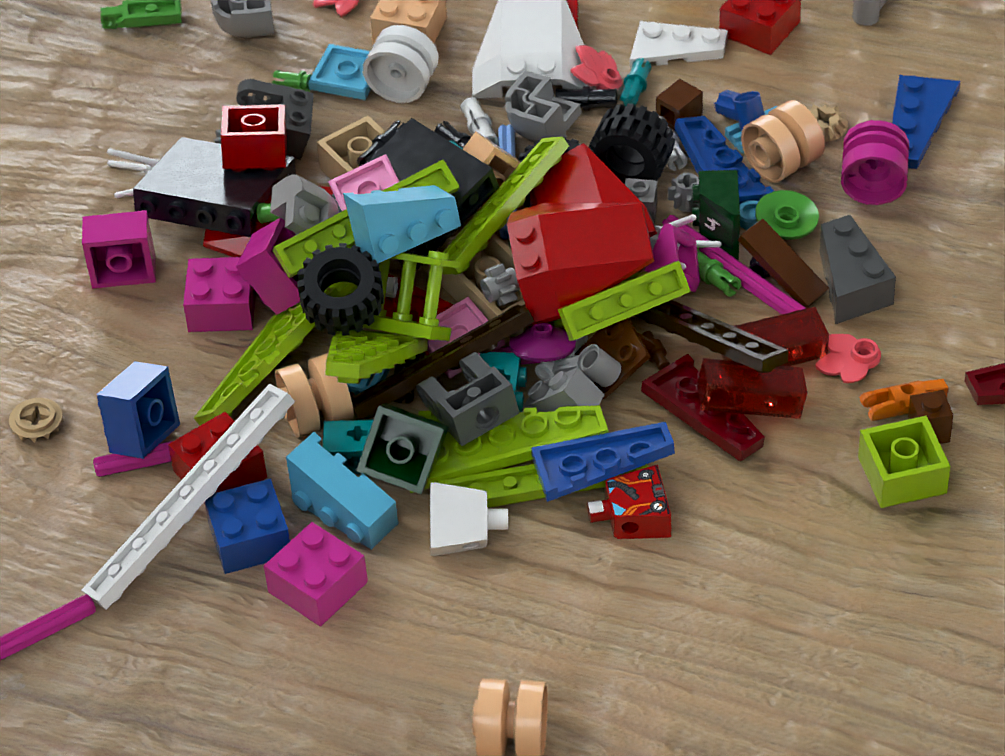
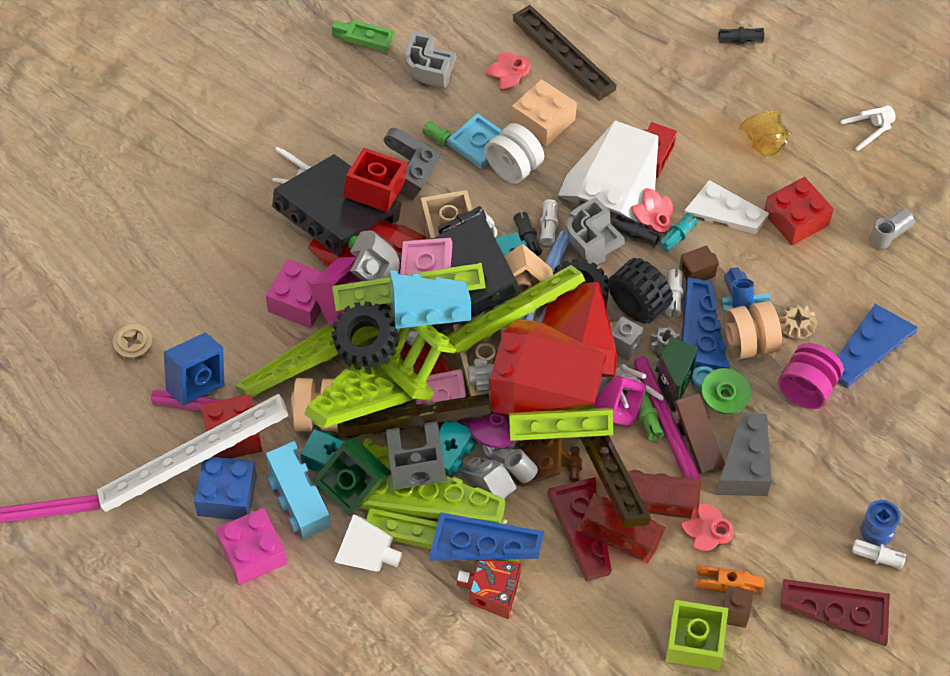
camera: 20 degrees right, 10 degrees up
dark pink brick [82,210,156,289] -> none

